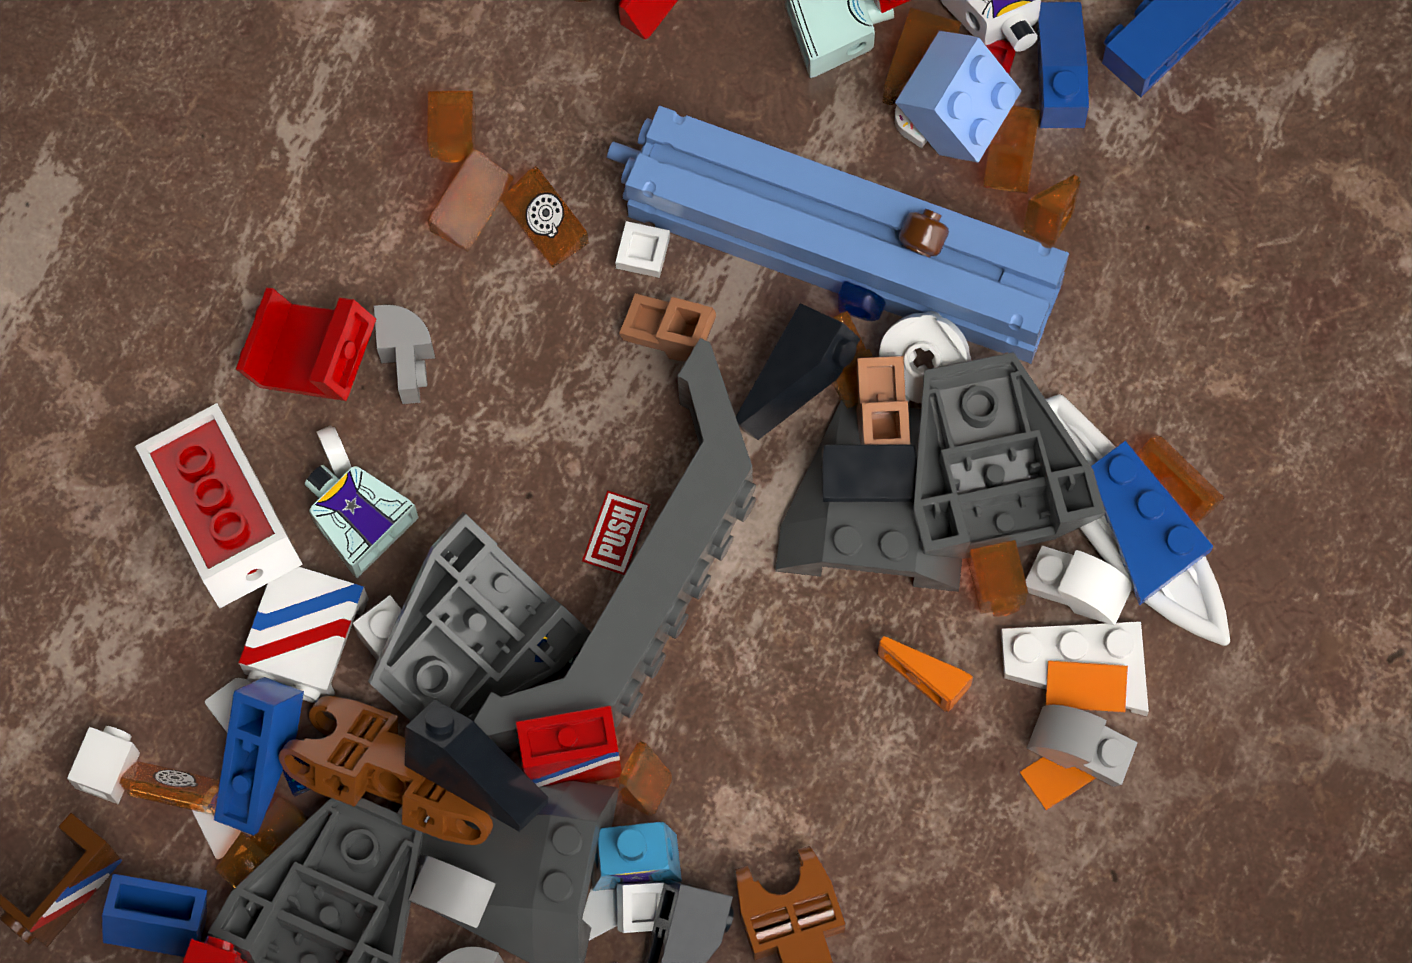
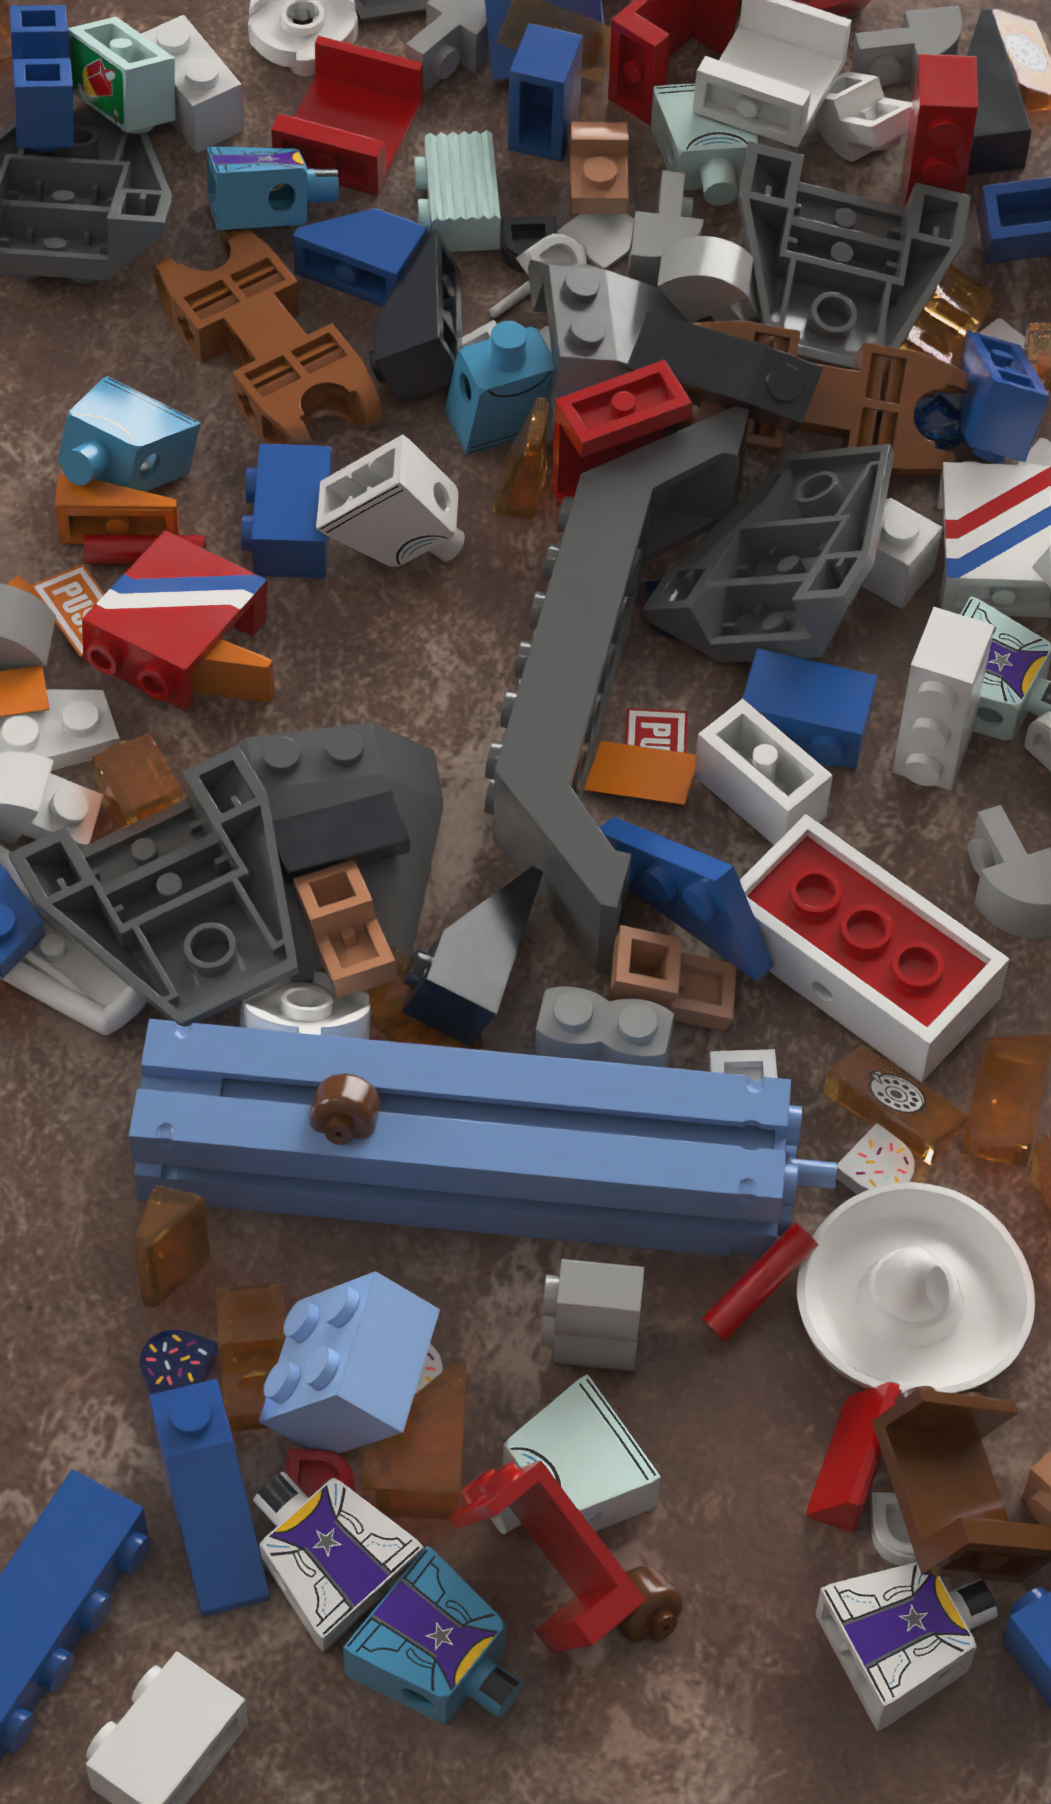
camera: 160 degrees right, 15 degrees down
none -> sticker [30,564,105,657]
none -> orange slope [55,474,180,544]
none -> dark azure torso [58,376,201,492]
none -> red panel [82,530,267,712]
none -> red piece [84,534,206,564]
none -> clear blue tile [139,1329,219,1395]
none -> blue piece [241,444,332,578]
none -> white torso [316,434,465,567]
none -> light grey brick [535,986,674,1068]
none -> light grey brick [541,1259,644,1372]
none -> orange sticker [584,741,696,805]
none -> blue wing [599,816,774,981]
none -> white brick [694,699,833,845]
none -> red piece [701,1222,819,1343]
none -> brick [740,814,1010,1083]
none -> blue piece [742,648,878,769]
none -> white hat [797,1182,1035,1394]
none -> white tile [836,1123,915,1195]
none -> white brick [892,607,995,791]

